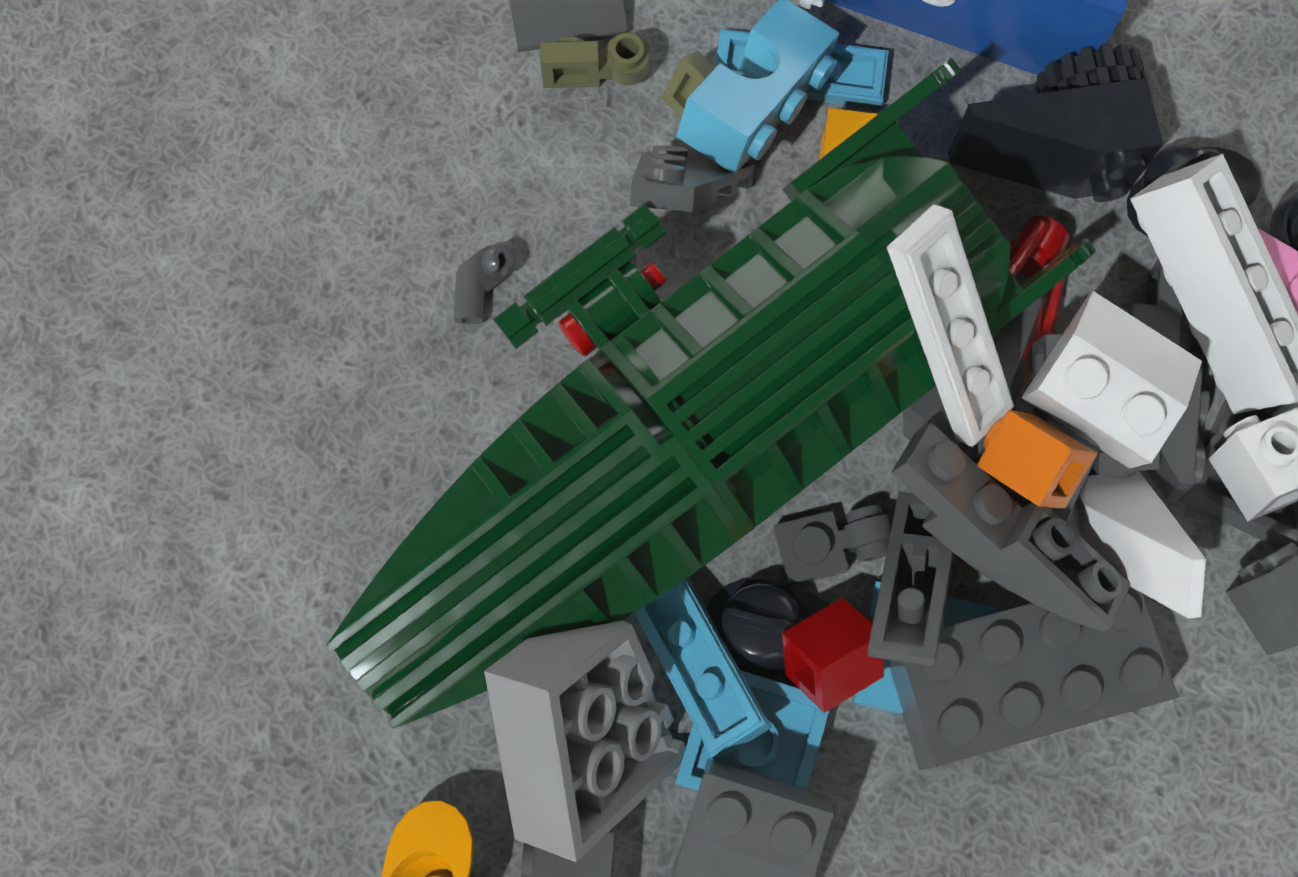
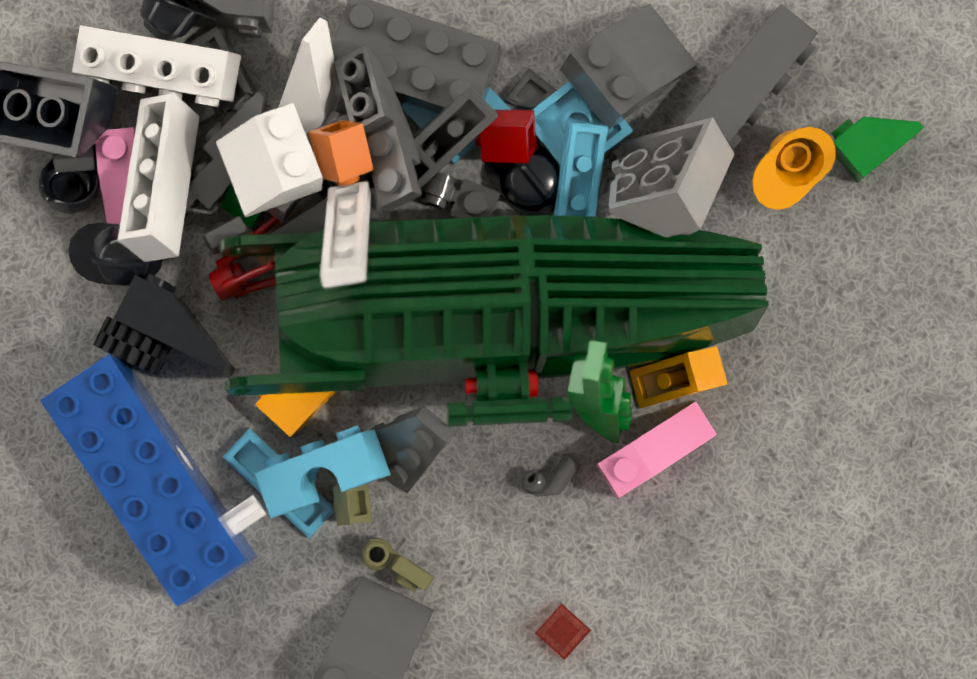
camera: 145 degrees left, 10 degrees up
none -> dark grey plate [201,216,247,255]
none -> dark grey tile [504,68,557,108]
none -> clear red tile [535,603,591,660]
none -> green slope [567,340,633,444]
none -> bright pink slope [596,402,717,498]
none -> light orange slope [629,346,728,409]

